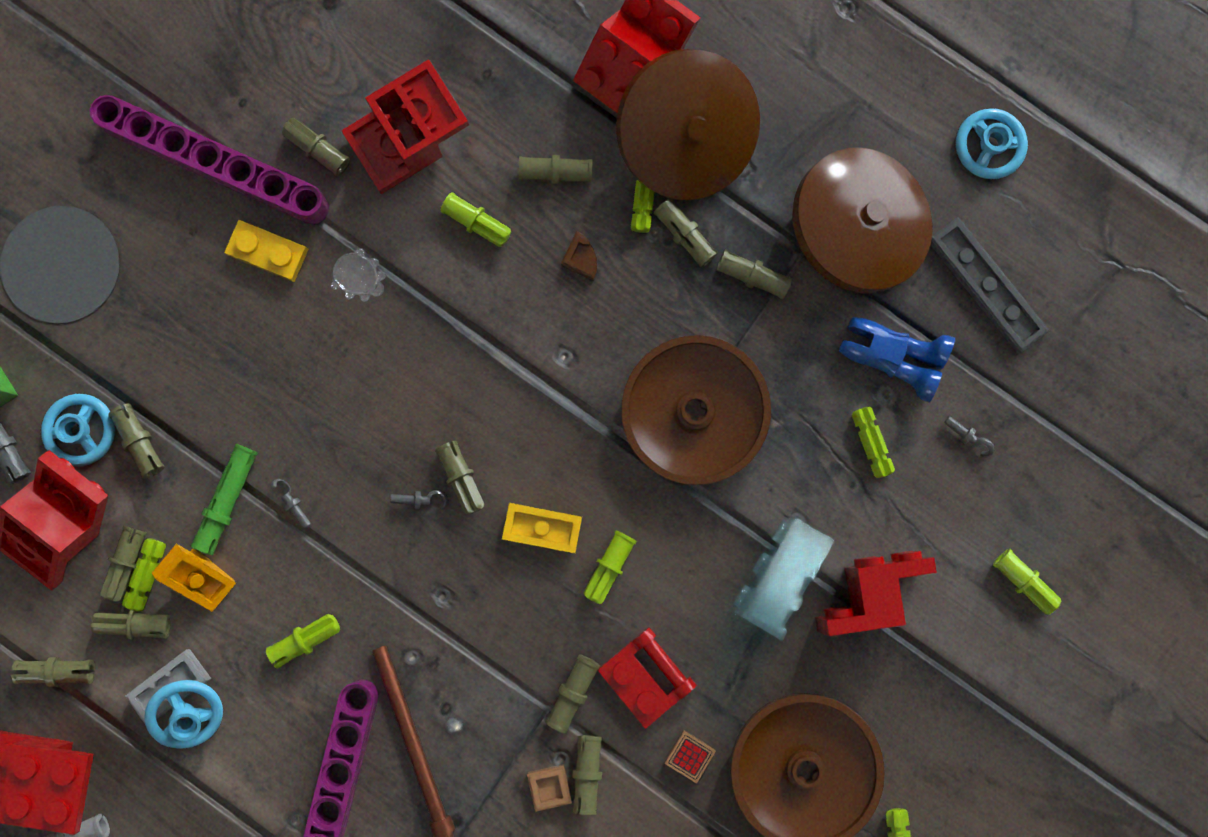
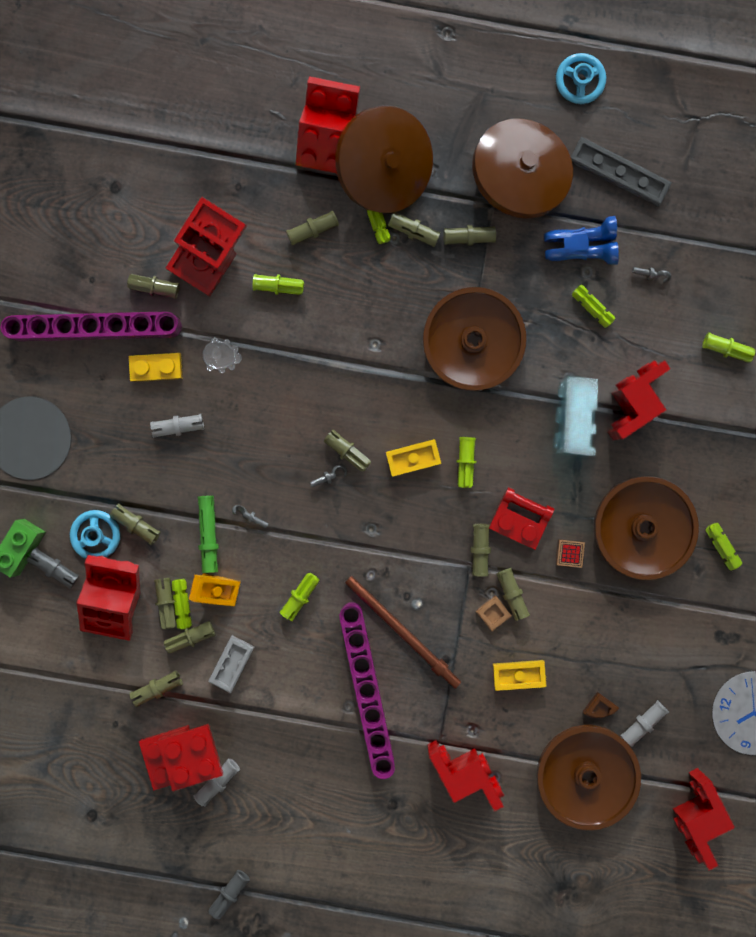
camera: 30 degrees left, 5 degrees up
medium azure piece [144,680,223,749] -> none
reddish brown tile [561,231,597,281] -> none
none -> light grey pin [150,414,204,438]

